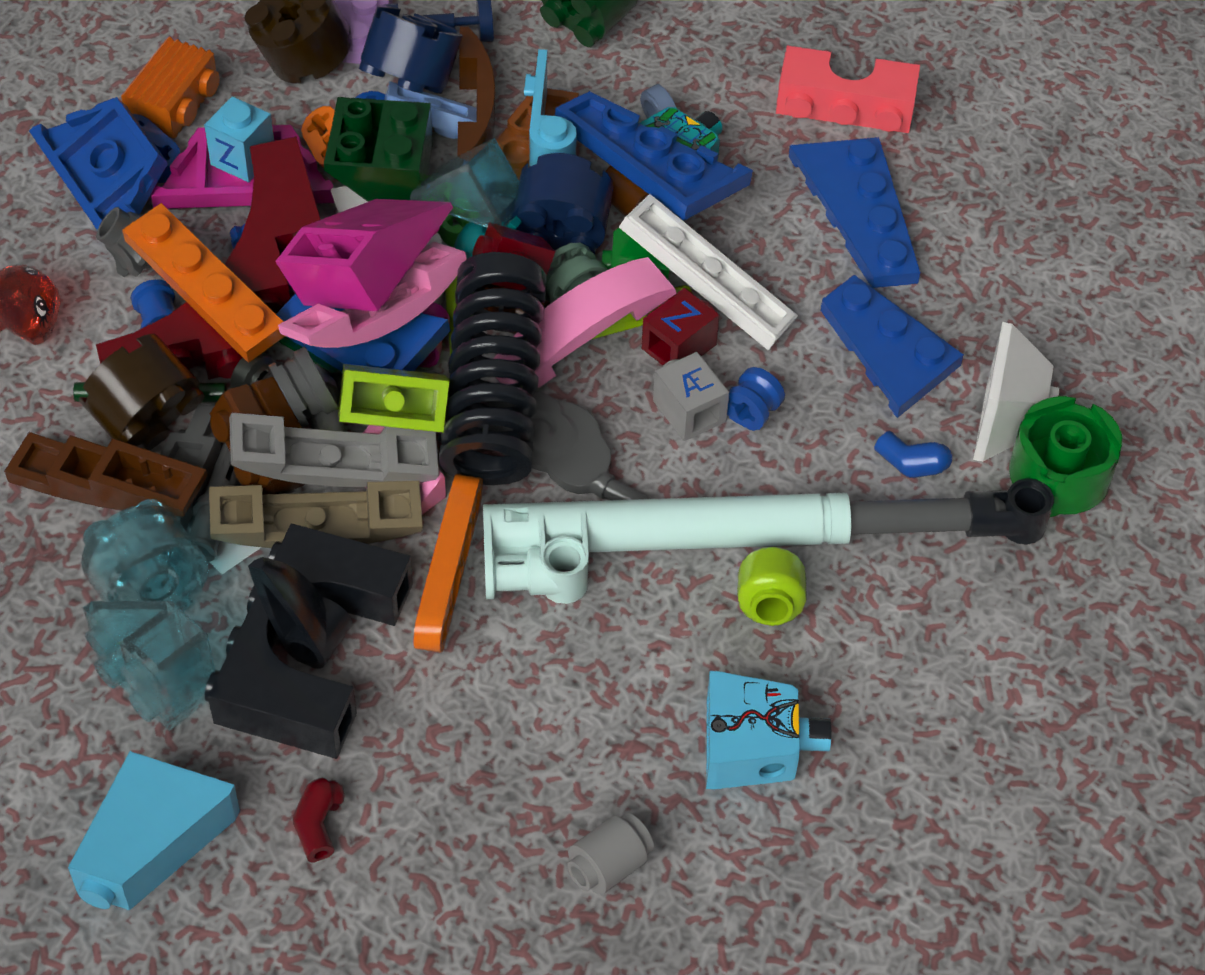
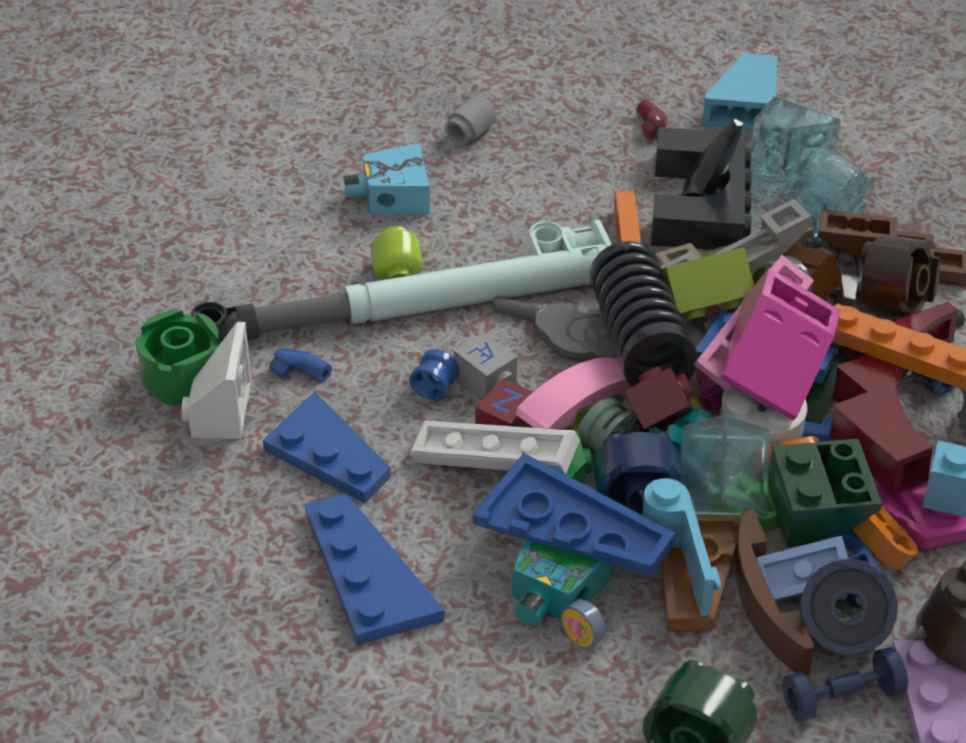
camera: 170 degrees right, 10 degrees down
coral arch [776,45,920,133] -> none

